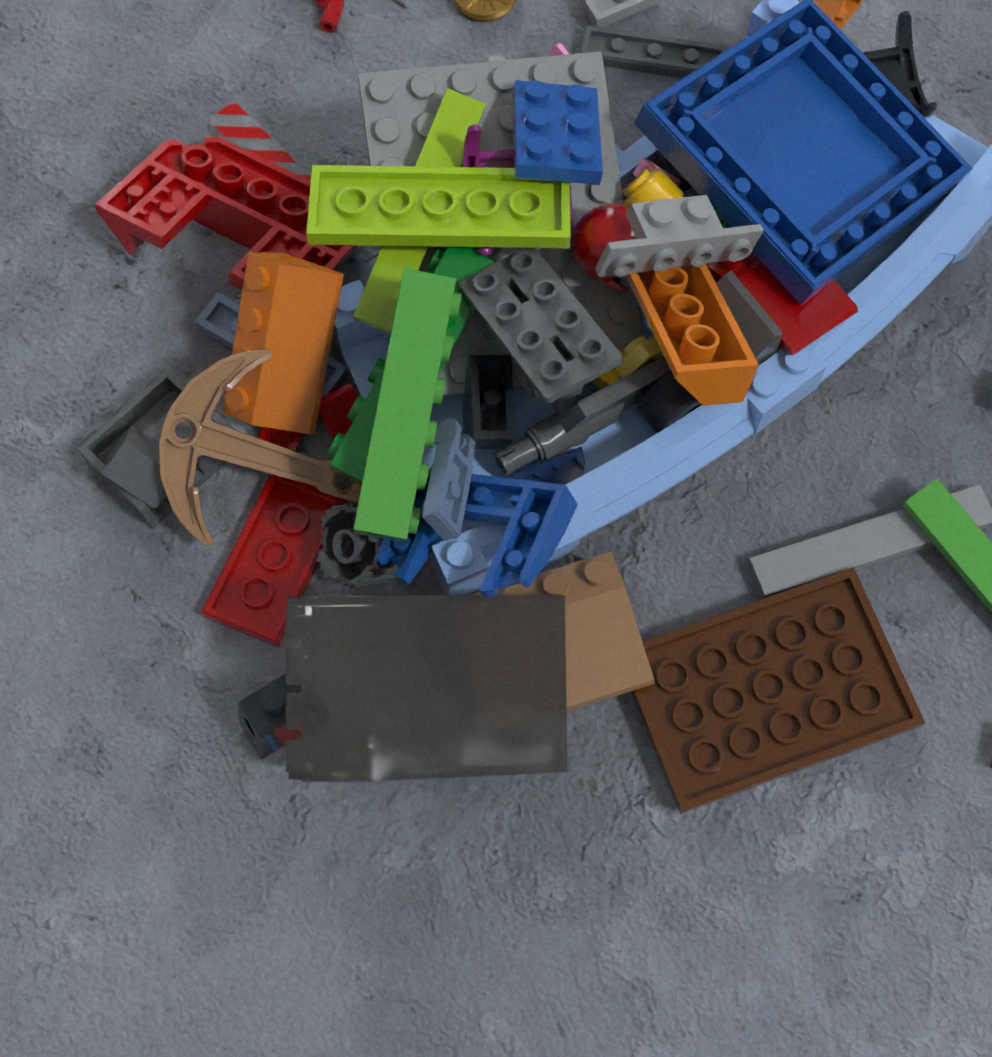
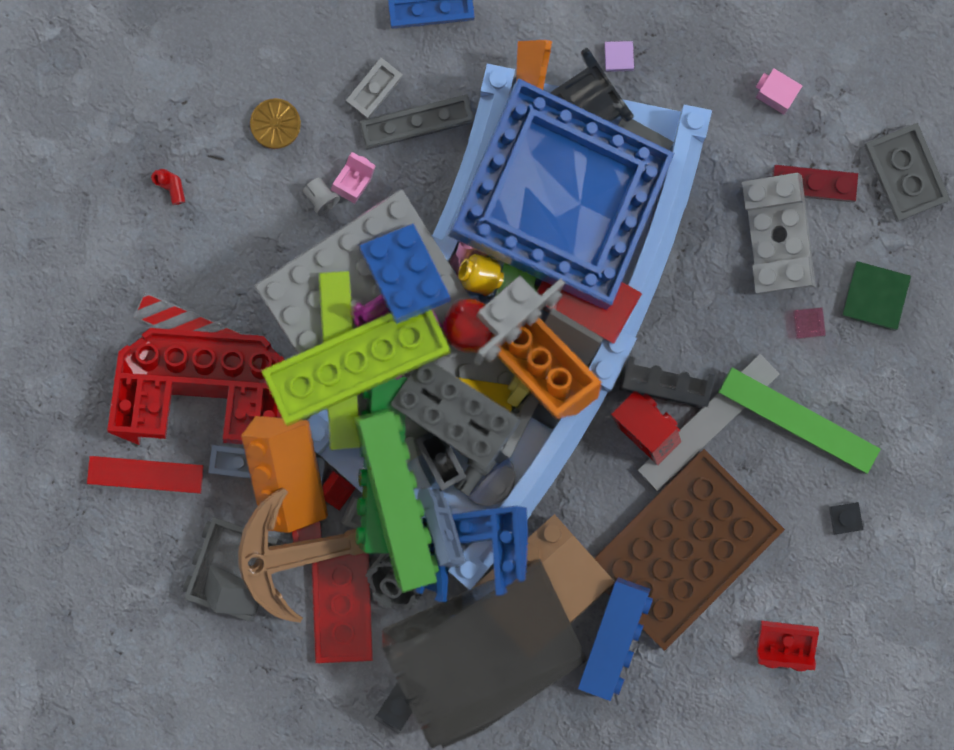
camera: 30 degrees left, 15 degrees up
none -> red tile [87,456,204,494]
none -> blue brick [578,577,653,701]
none -> lavender tile [604,41,634,72]
none -> red brick [611,391,682,466]
none -> black window [619,356,715,409]
none -> red bracket [756,621,819,672]

